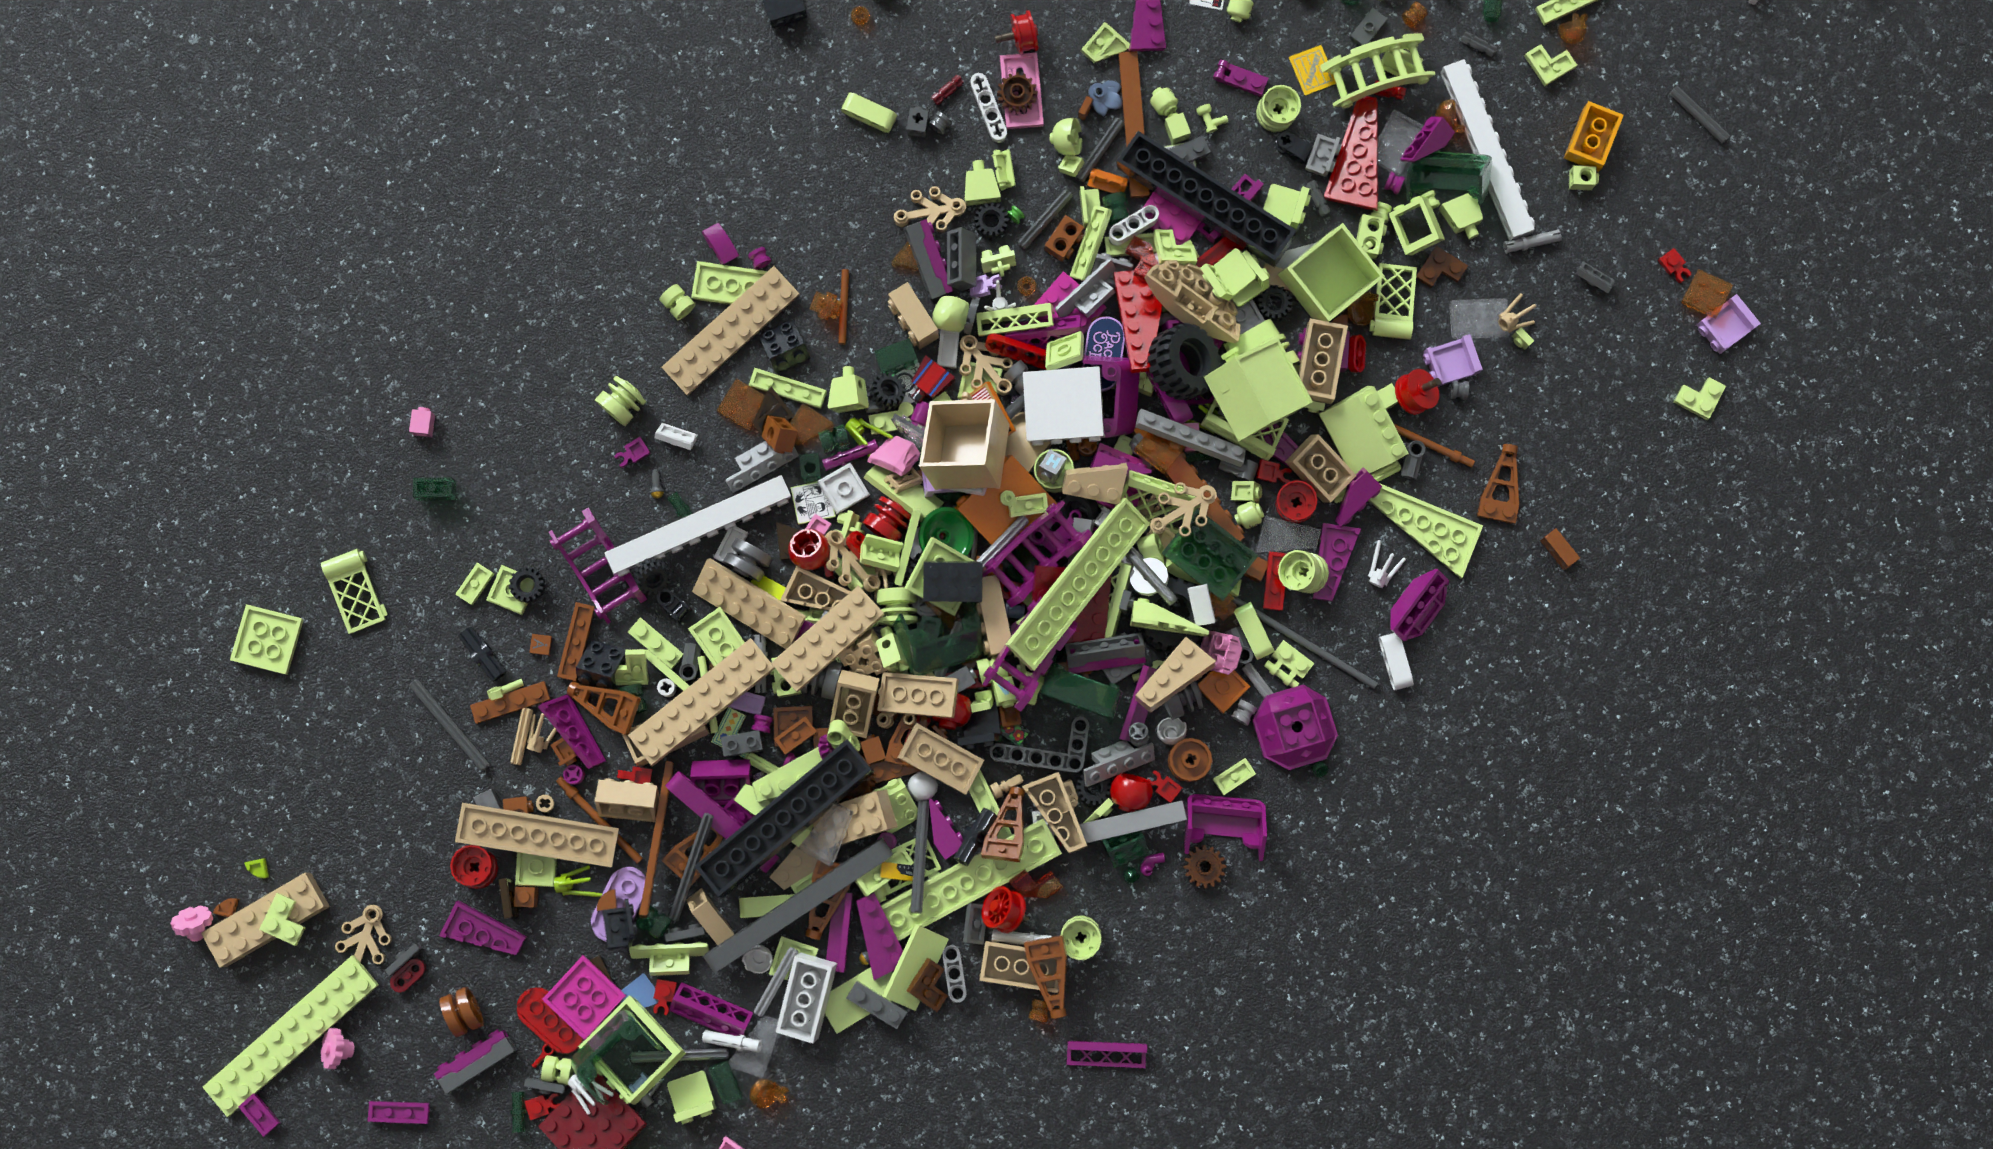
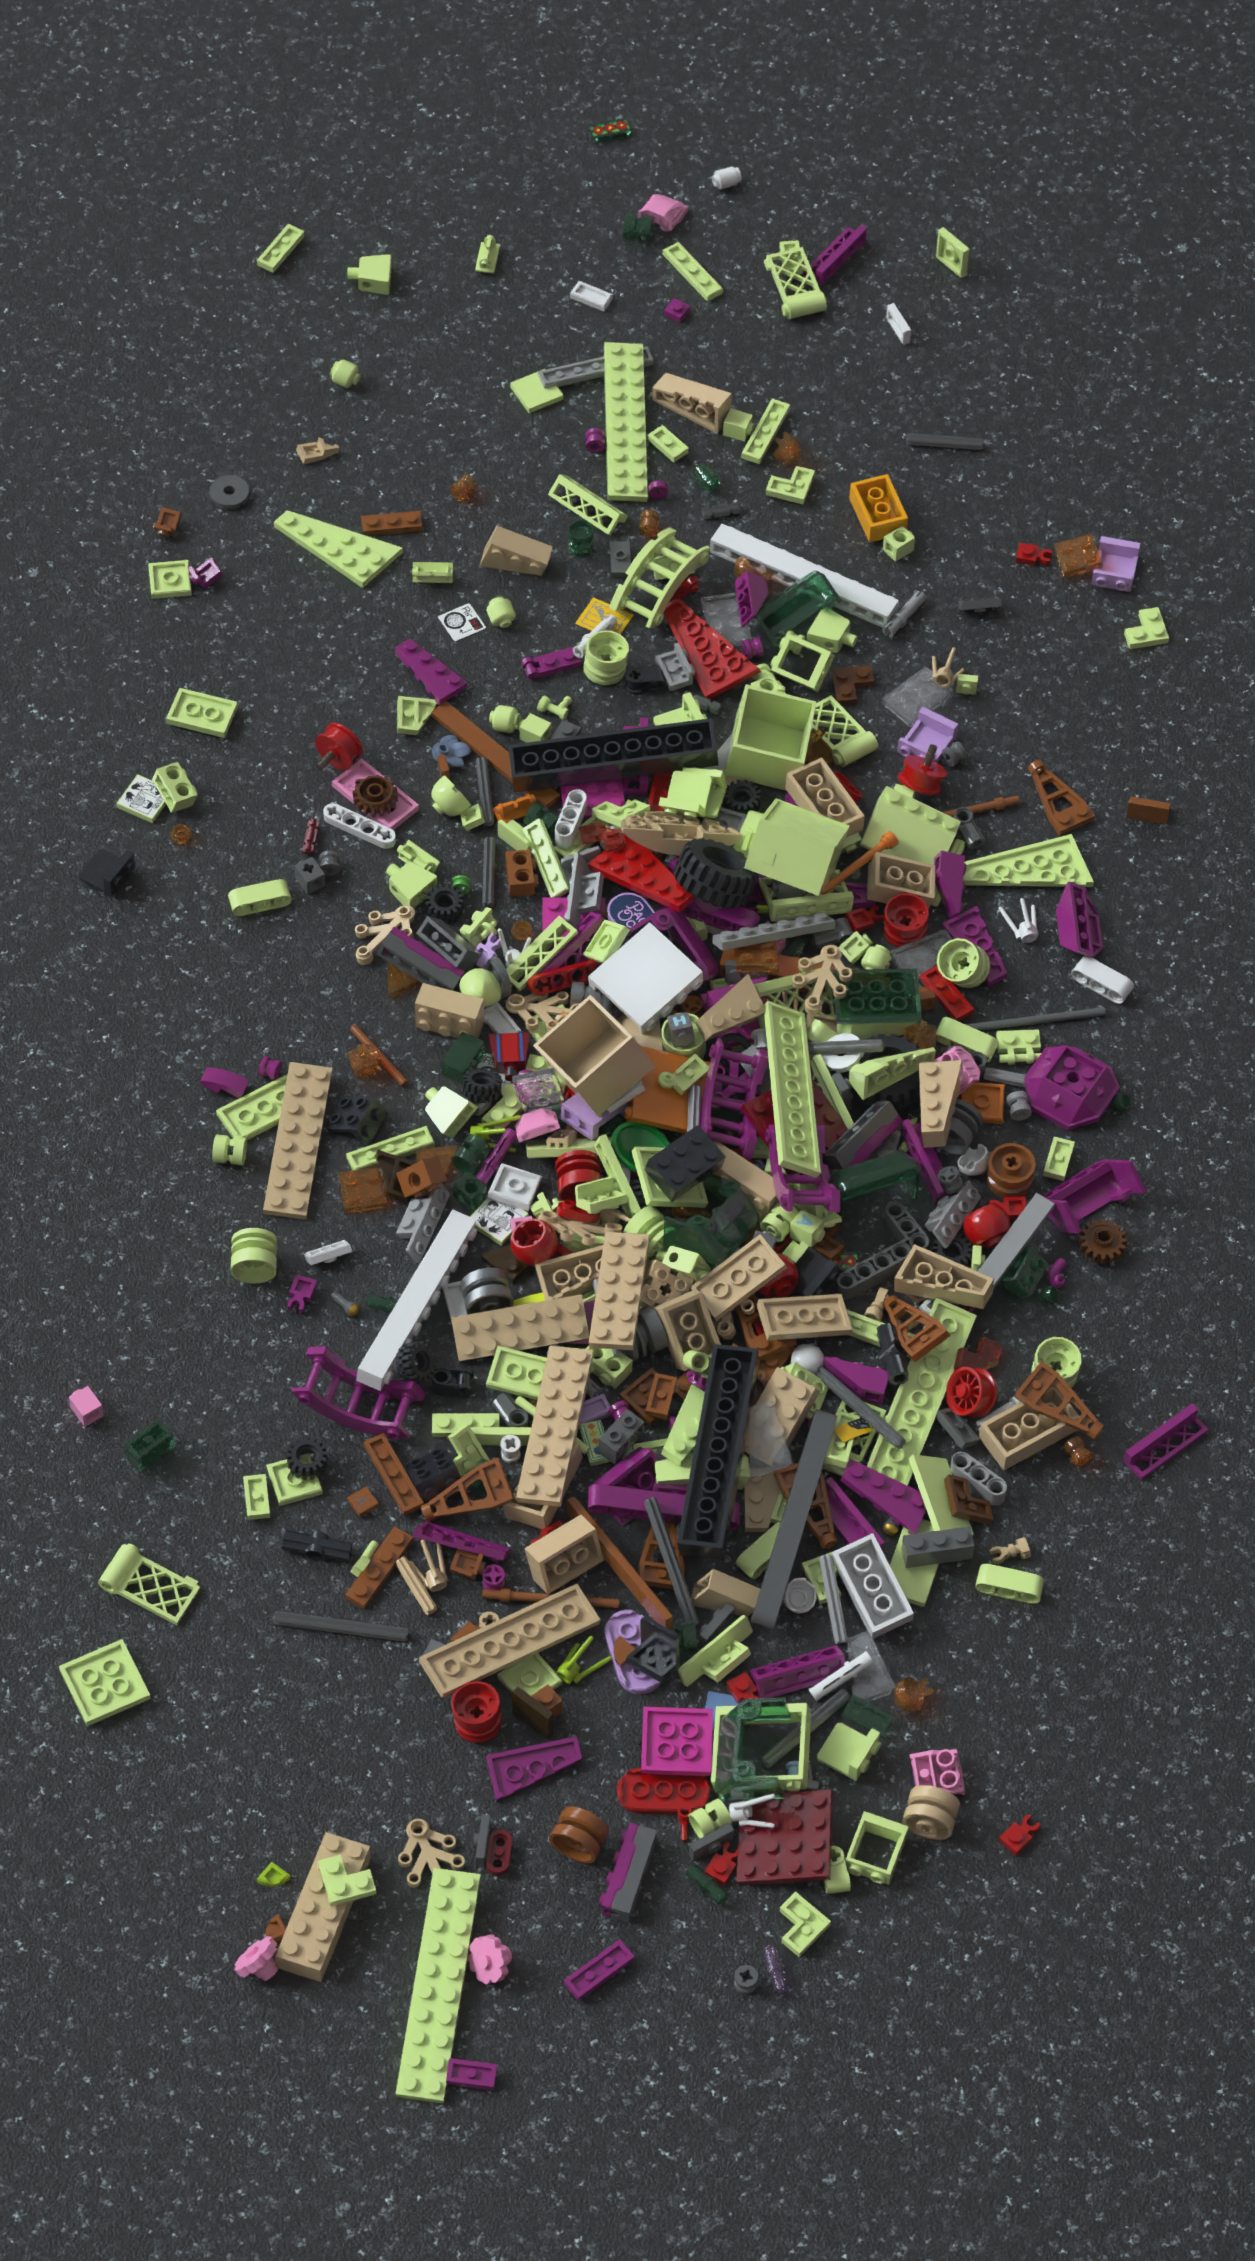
camera: 40 degrees left, 25 degrees down
white tile [1188,584,1216,626] -> none
none -> white pin [573,615,617,658]
none -> orange piece [820,831,899,895]
none -> yellowish green beam [975,1564,1044,1604]
none -> tan piece [990,1537,1031,1564]

